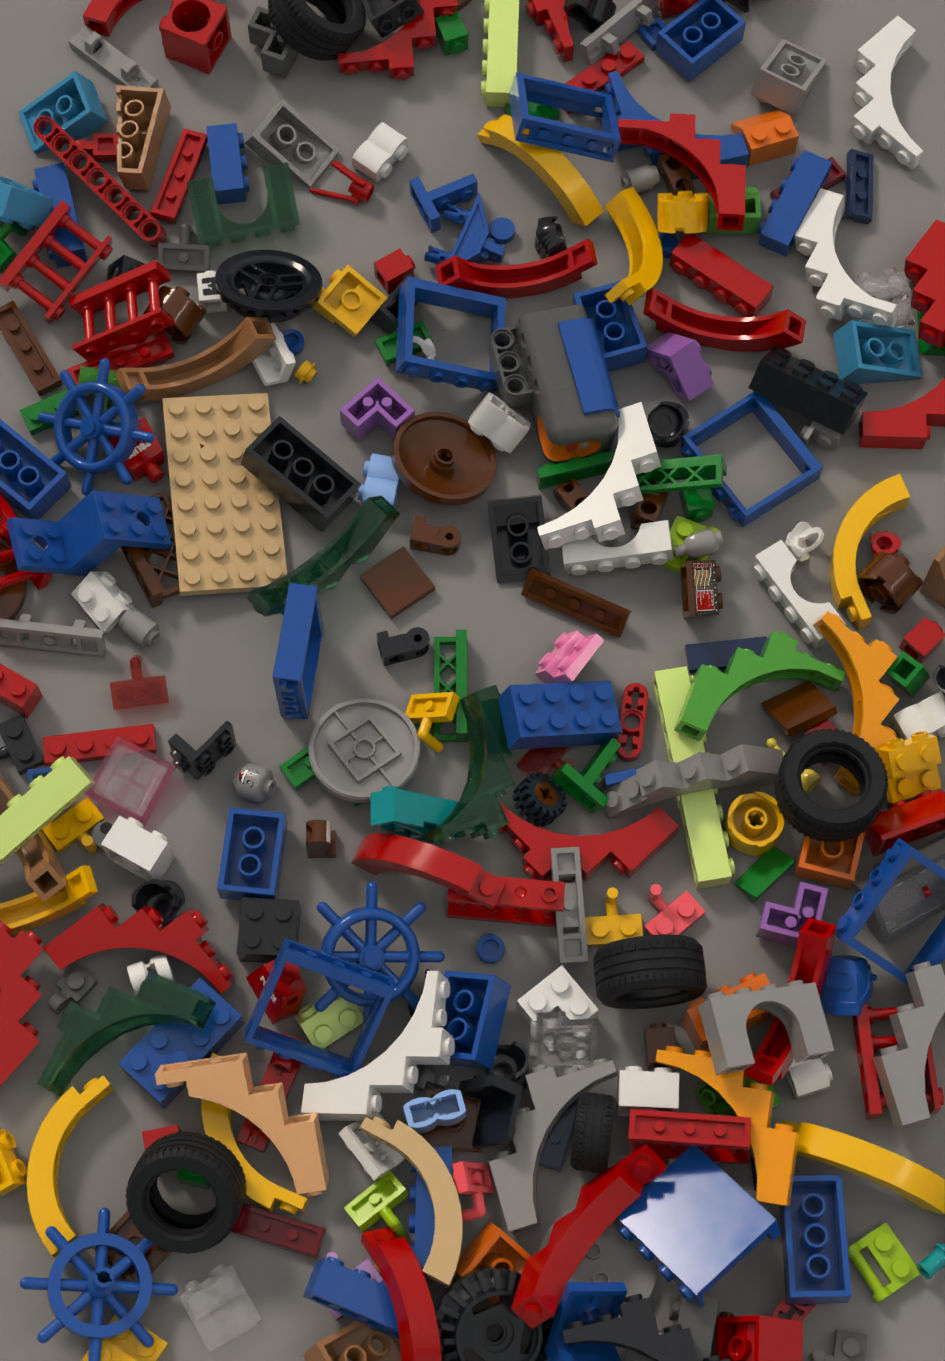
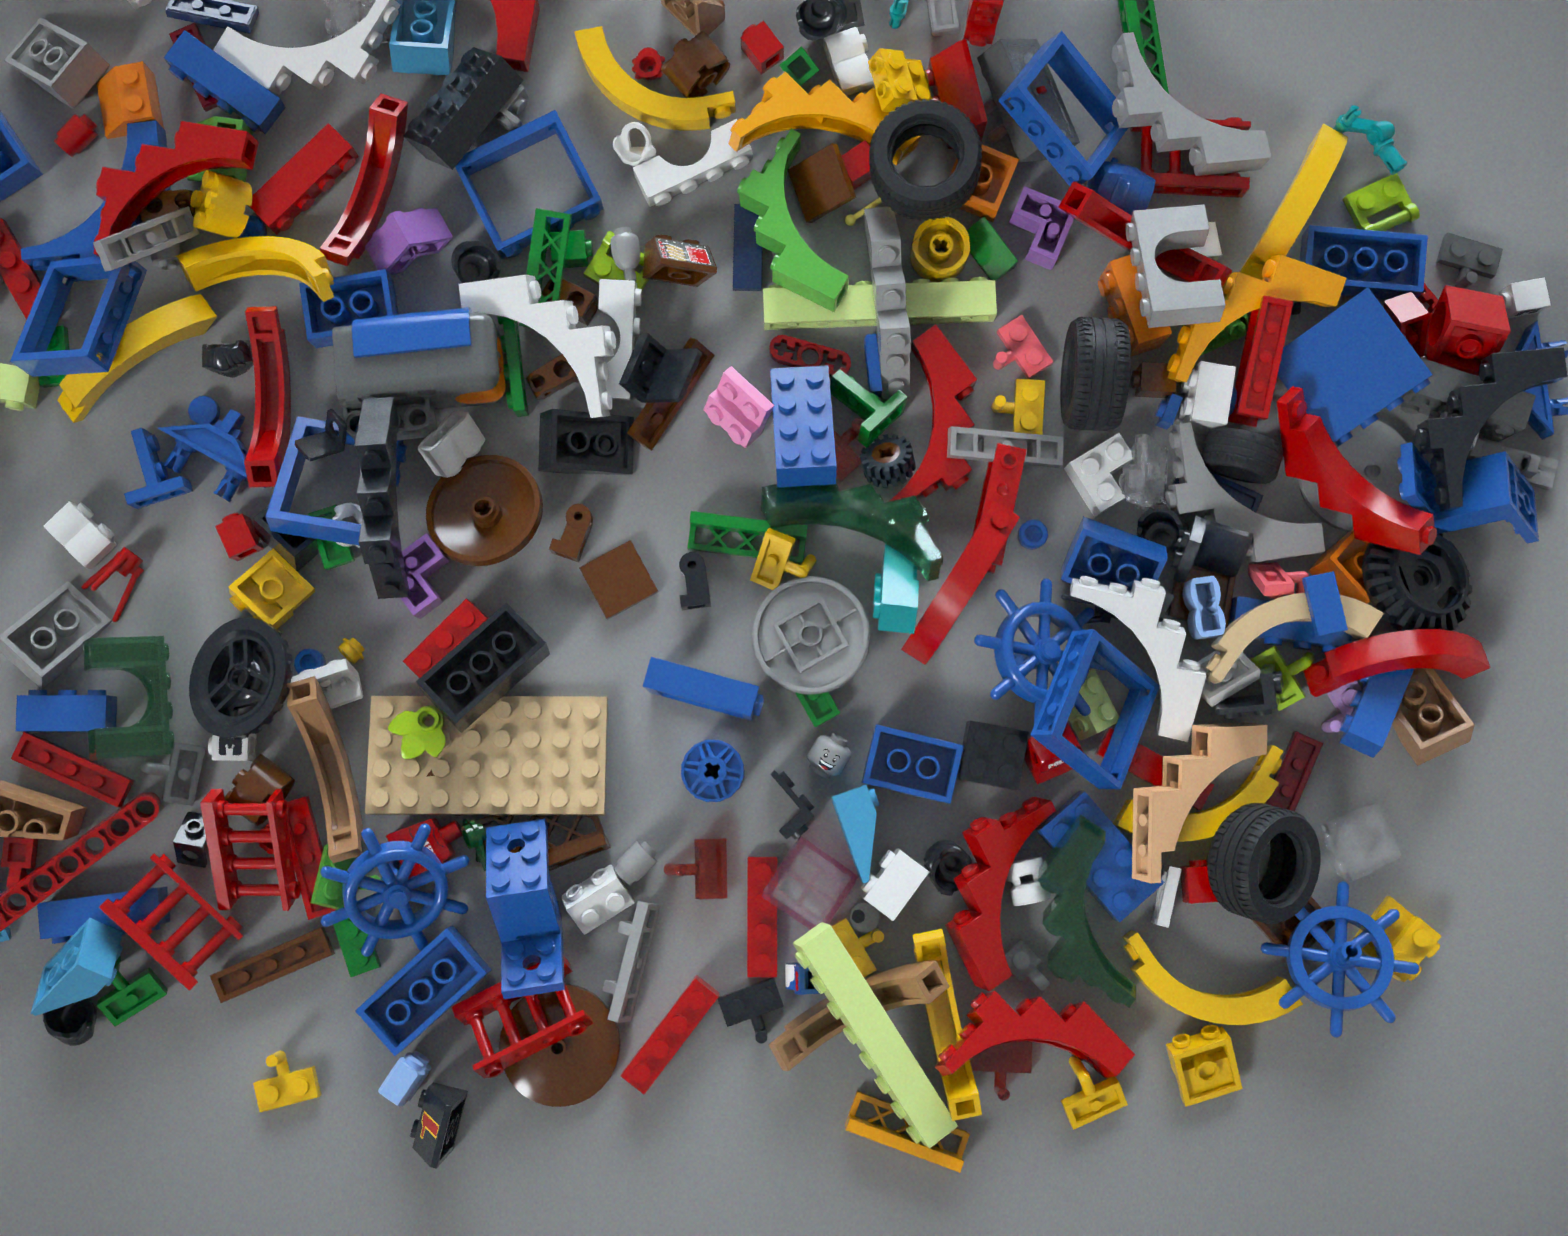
camera: 85 degrees left, 15 degrees up
clear green arch [247,496,400,617] -> none
reddish brown leg [305,820,336,858] -> none
light blue brick [358,453,401,514] -> none
none -> red brick [54,114,98,157]
none -> light grey hinge [93,206,200,272]
none -> black bracket [294,409,347,461]
none -> black arch [354,397,409,599]
none -> lime plate [388,705,446,759]
none -> red brick [403,598,488,678]
none -> dark green plate [461,819,487,872]
none -> black bracket [619,333,702,403]
none -> blue wheel [681,740,744,802]
none -> dark azure slope [831,785,879,883]
none -> white tile [1151,865,1181,928]
none -> blue plate [1155,393,1183,430]
none -> black bracket [1216,663,1284,719]
none -> blue tile [1302,571,1348,637]
none -> red brick [1383,292,1429,357]

